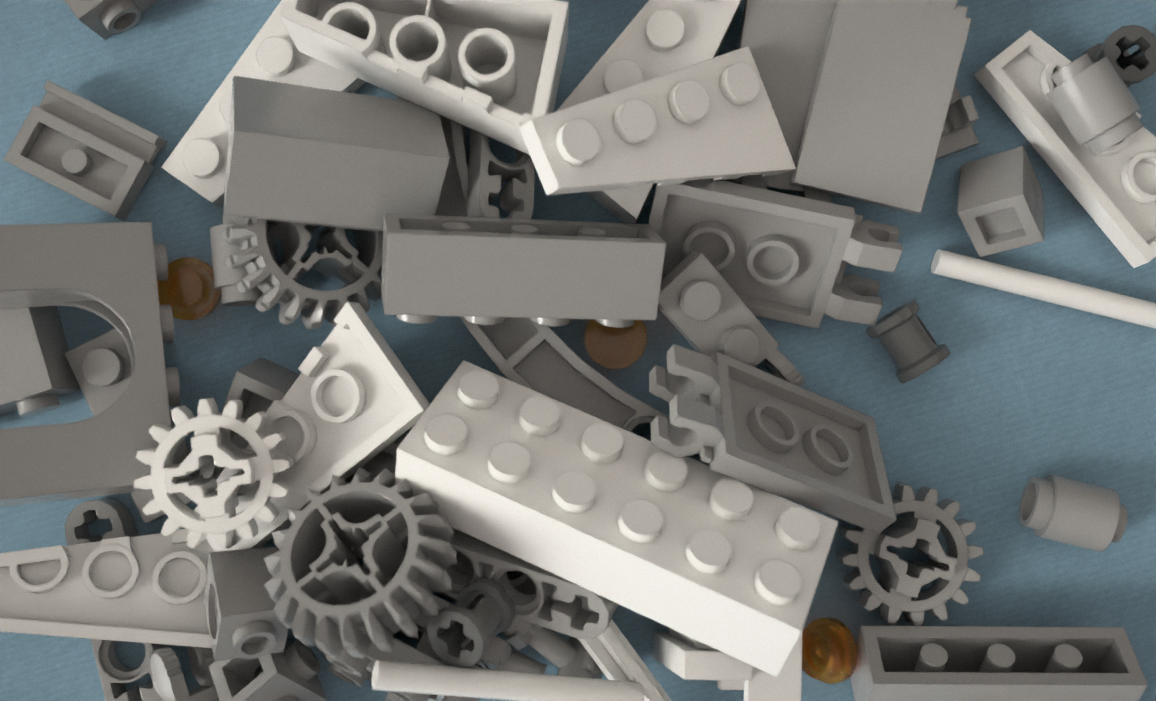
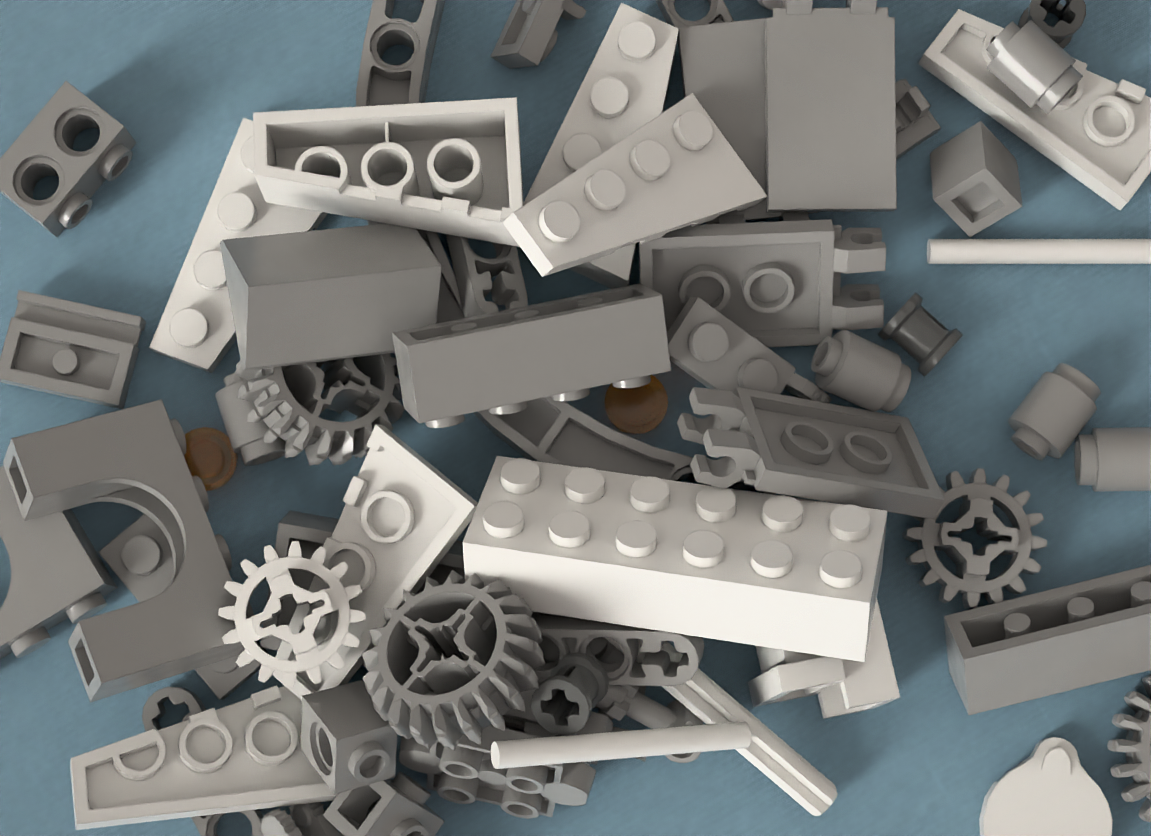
camera: 15 degrees left, 5 degrees down
clear orange plate [802,617,857,684] -> none
none -> light grey brick [811,330,911,412]
none -> light grey brick [1008,363,1101,461]

